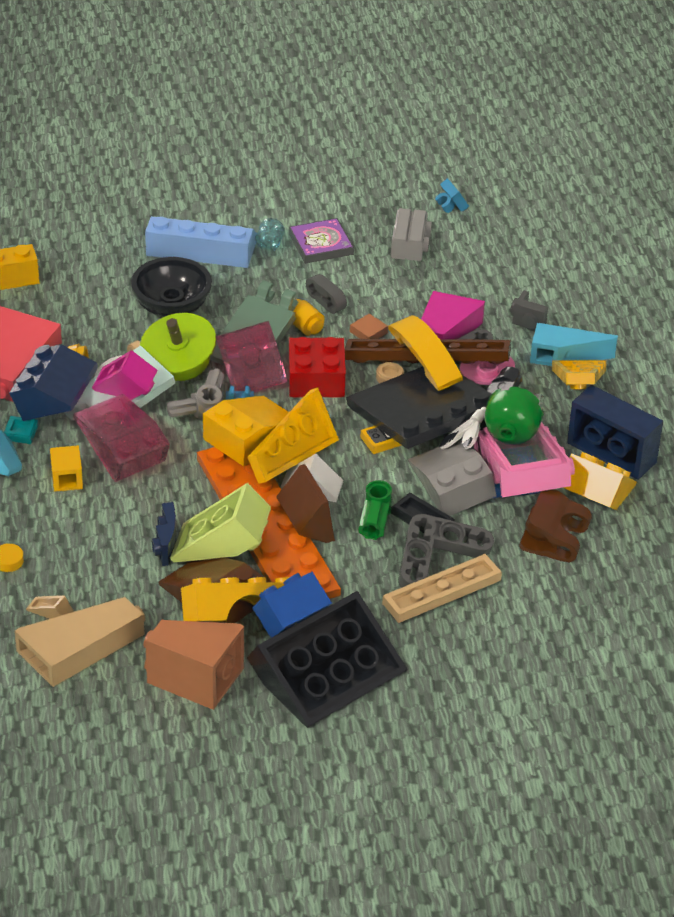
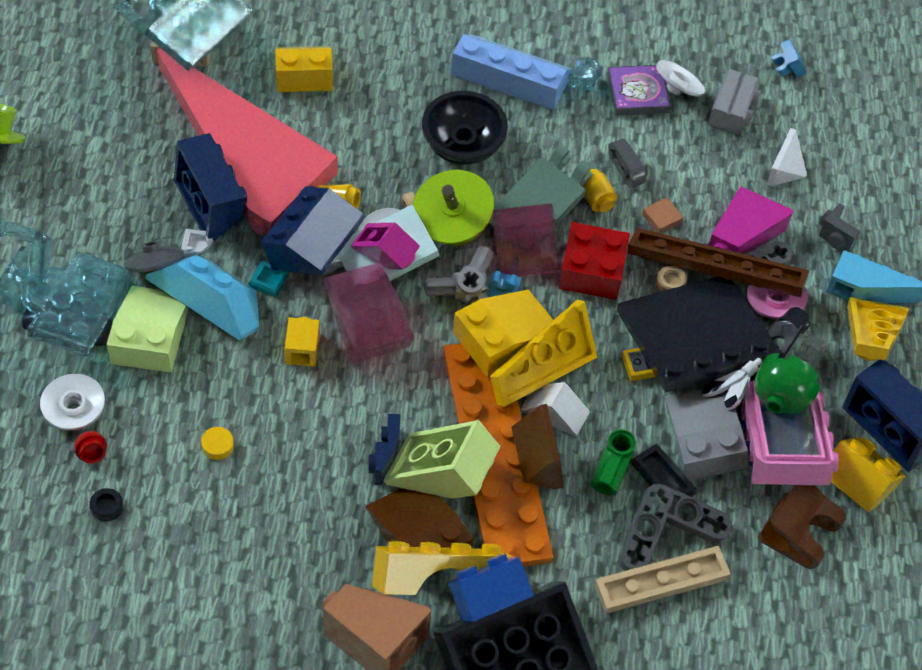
camera: 10 degrees right, 15 degrees up
tan slope [15,597,145,687] -> none
tan piece [26,596,74,619] -> none
yellow slope [388,315,463,391] -> none
none -> white dish [656,60,705,97]
none -> white slope [767,128,807,186]

